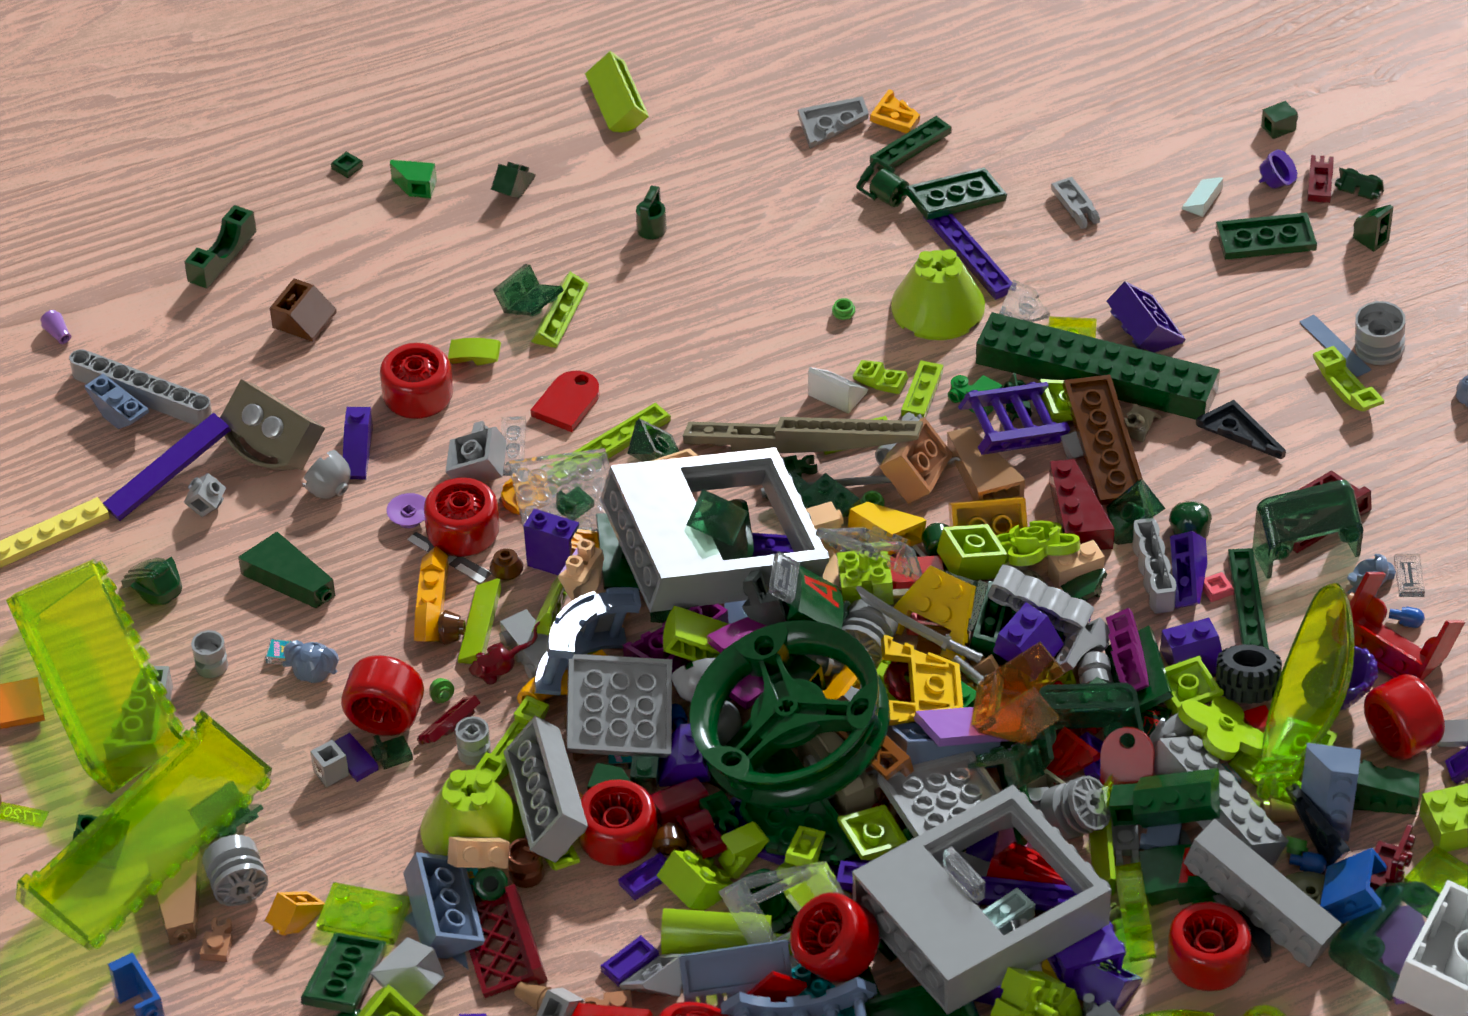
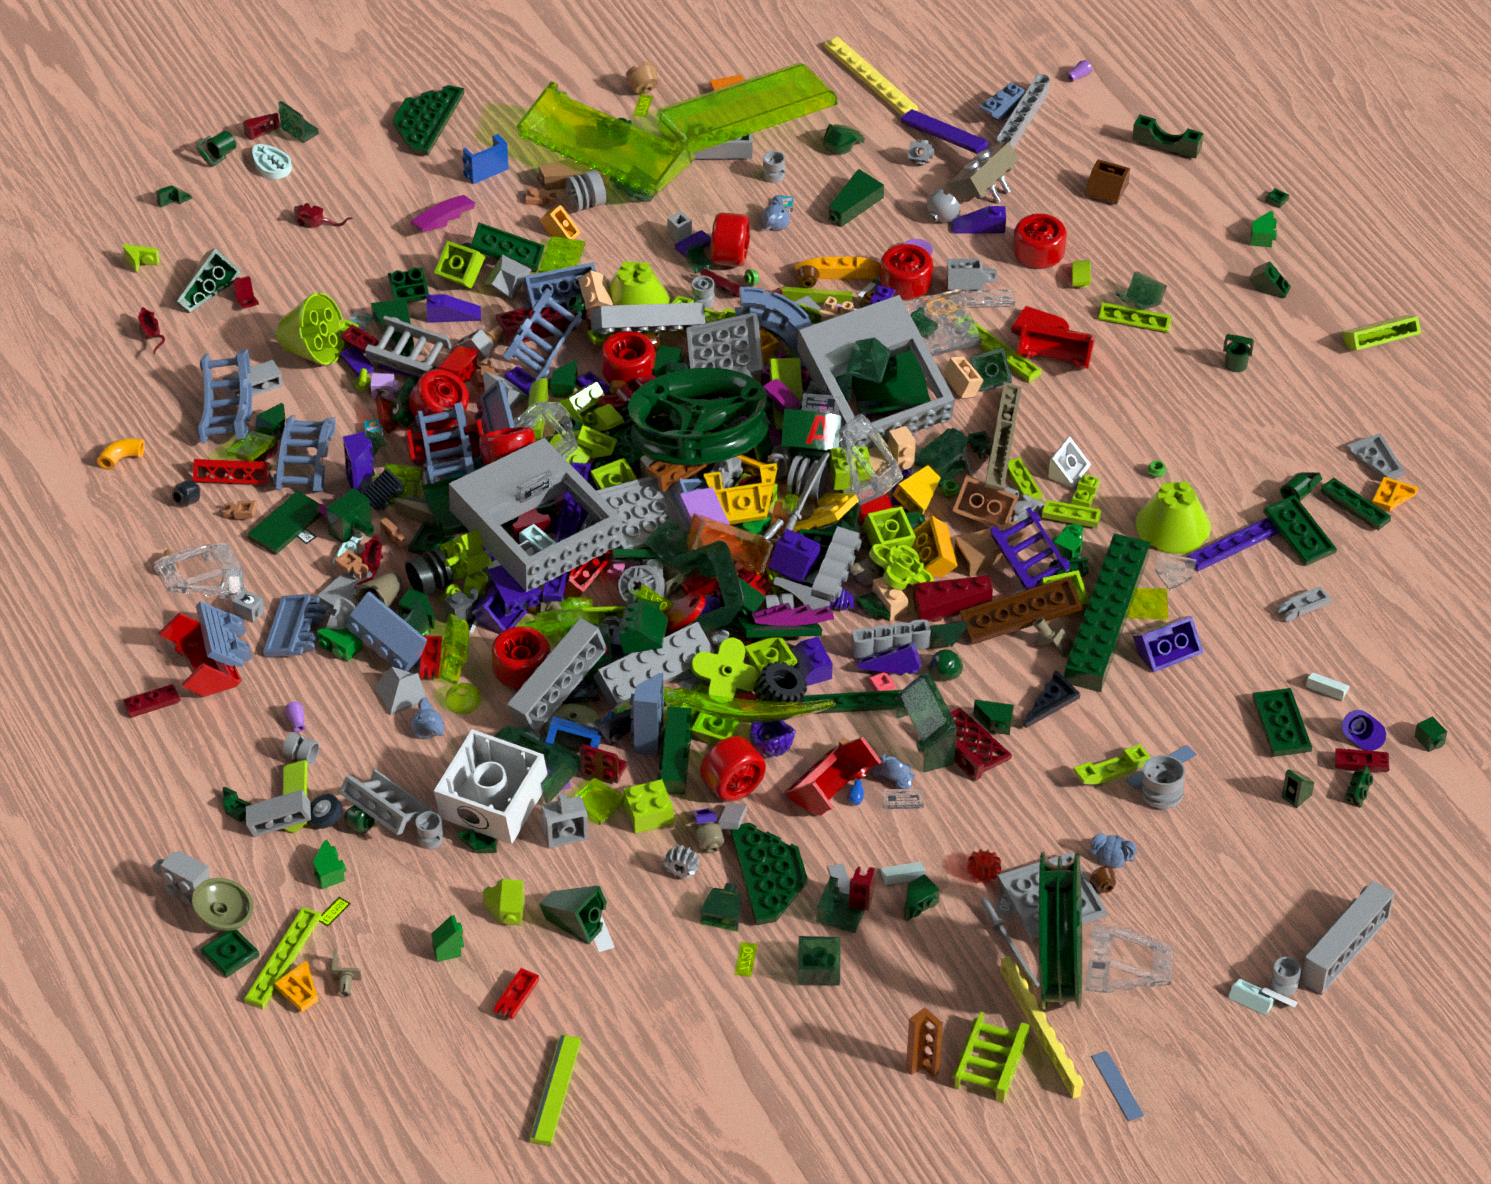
camera: 85 degrees right, 0 degrees up
none -> sand blue fence [503,288,582,380]
none -> dark green slope [548,360,578,398]
none -> dark green slope [973,699,1014,735]
none -> red windscreen [1017,322,1096,369]

